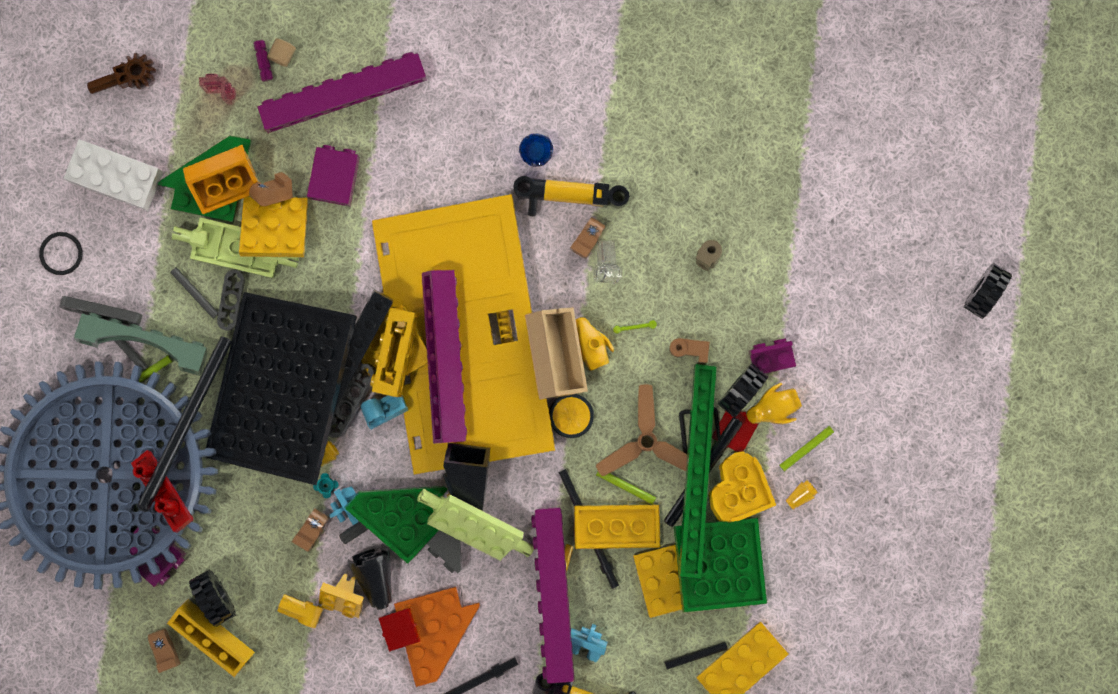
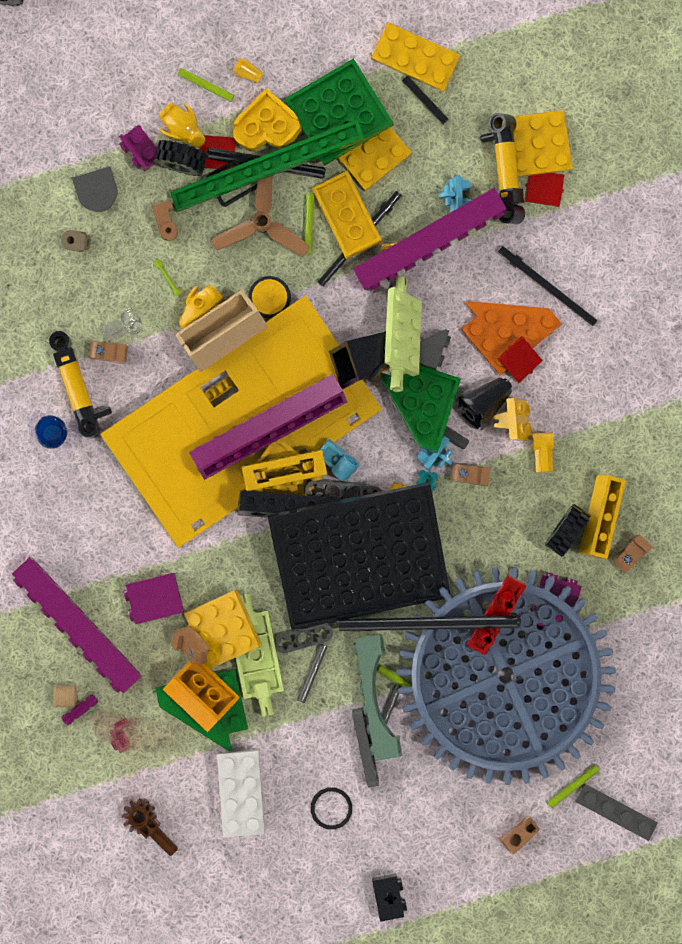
camera: 115 degrees left, 0 degrees up
none -> dark grey tile [72,166,118,212]

